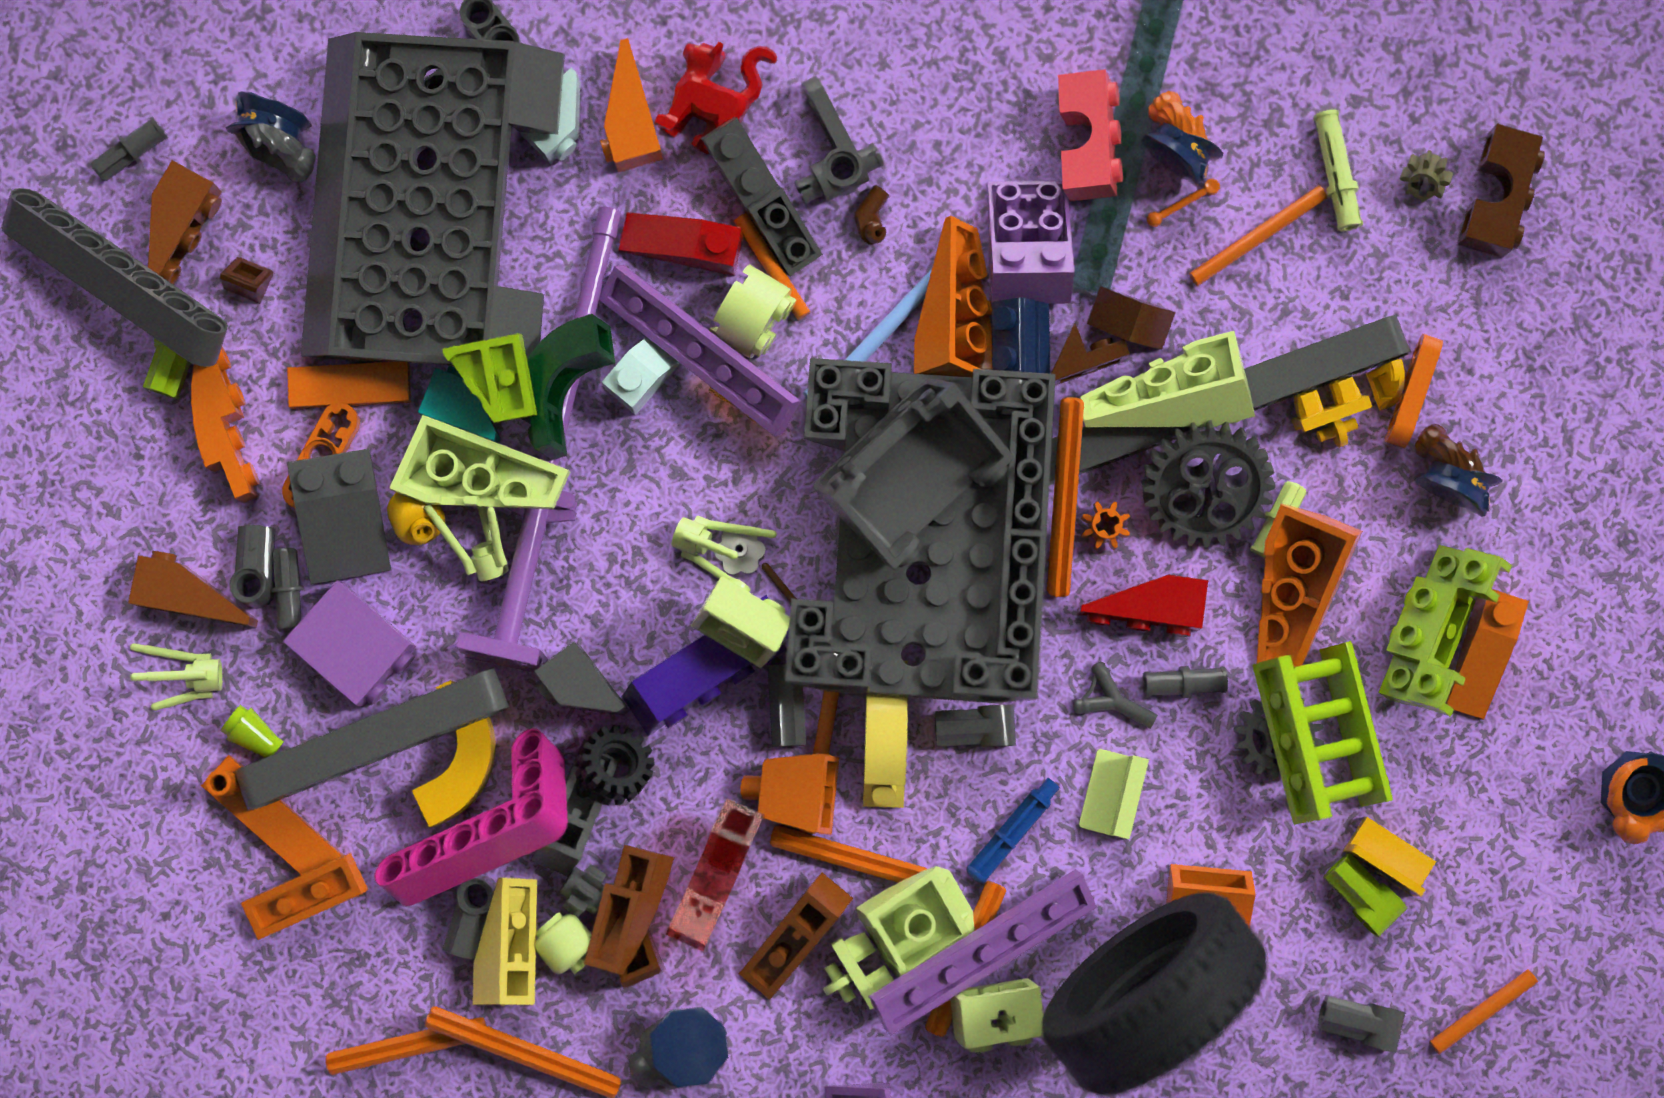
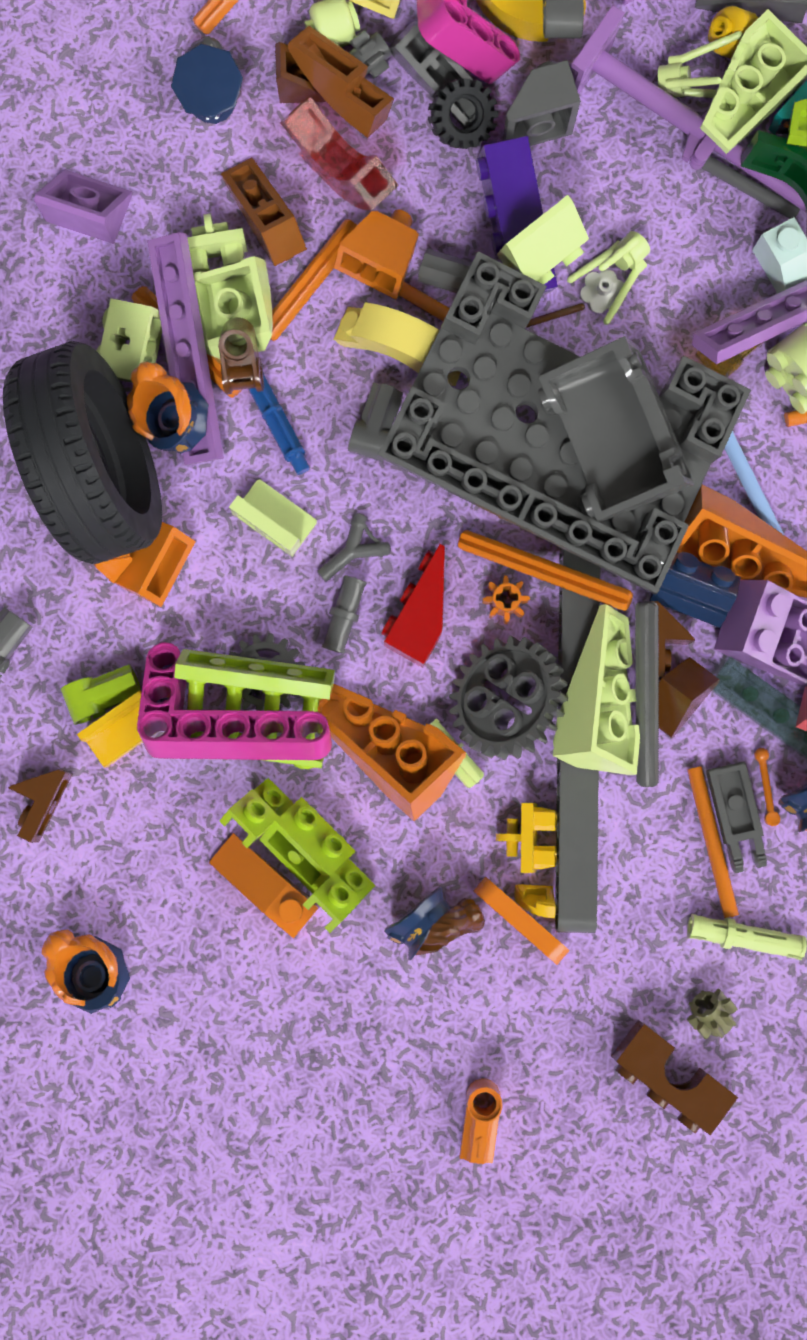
camera: 110 degrees right, 0 degrees up
none -> reddish brown slope [8,769,73,843]
none -> piece [127,362,209,454]
none -> dark pink beam [137,642,332,760]
none -> reddish brown piece [218,317,264,395]
none -> orange piece [459,1078,503,1164]
none -> dark grey axle [635,601,659,787]
none -> dark grey bar [702,156,800,219]
none -> dark grey hinge [705,761,767,873]

